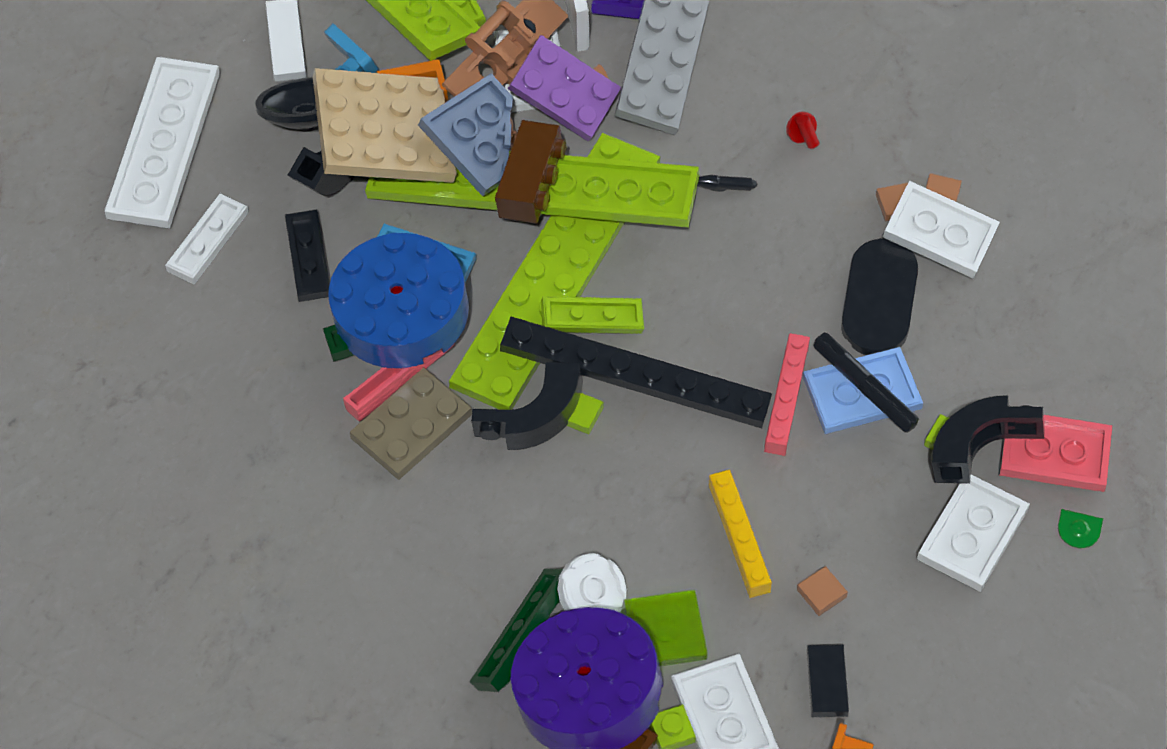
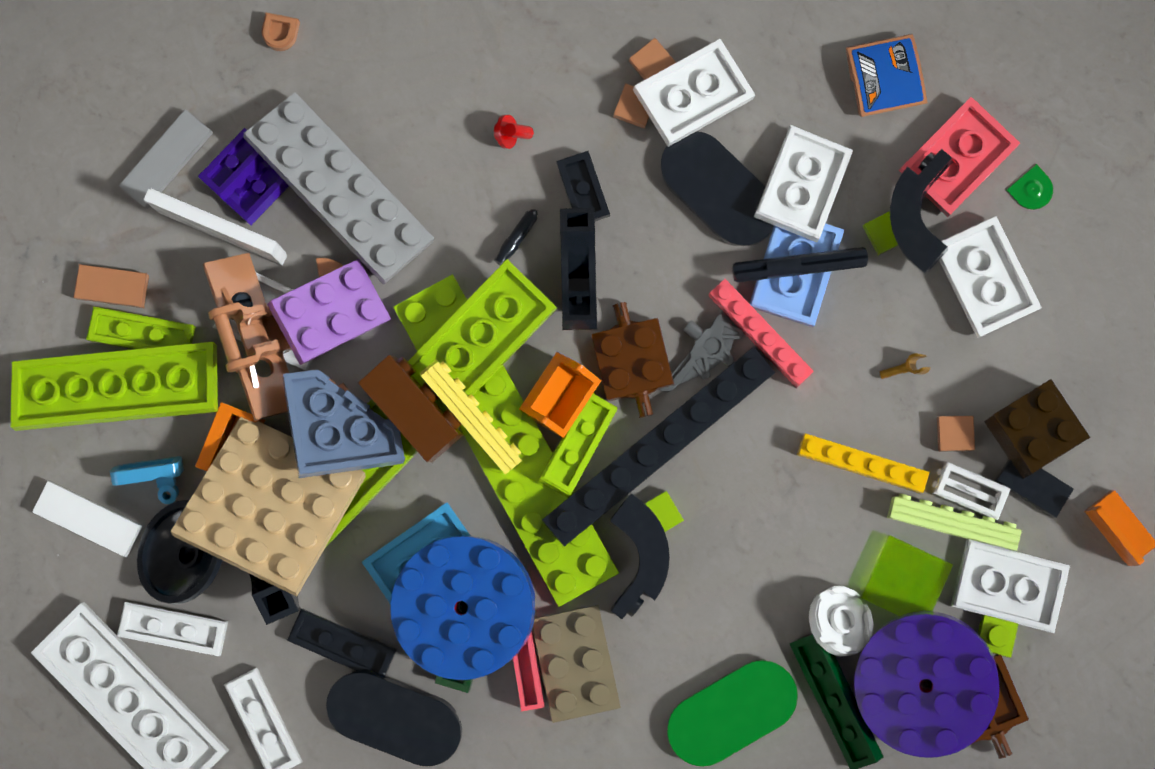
camera: 55 degrees left, 25 degrees up
none -> white tile [117,602,228,656]
none -> black tile [326,670,462,766]
none -> light yellow piece [420,359,522,475]
none -> orange panel [519,352,601,438]
none -> black plate [556,151,610,221]
none -> black arch [560,208,597,330]
none -> reddish brown plate [591,302,674,418]
none -> dark grey piece [659,311,743,391]
none -> green tile [667,660,798,766]
none -> white tile [754,125,853,243]
none -> slope [846,34,928,117]
none -> pearl gold hand [879,353,930,379]
none -> yellowish green piece [887,494,1022,551]
none -> white tile [932,462,1010,521]
none -> dark brown brick [984,379,1090,479]

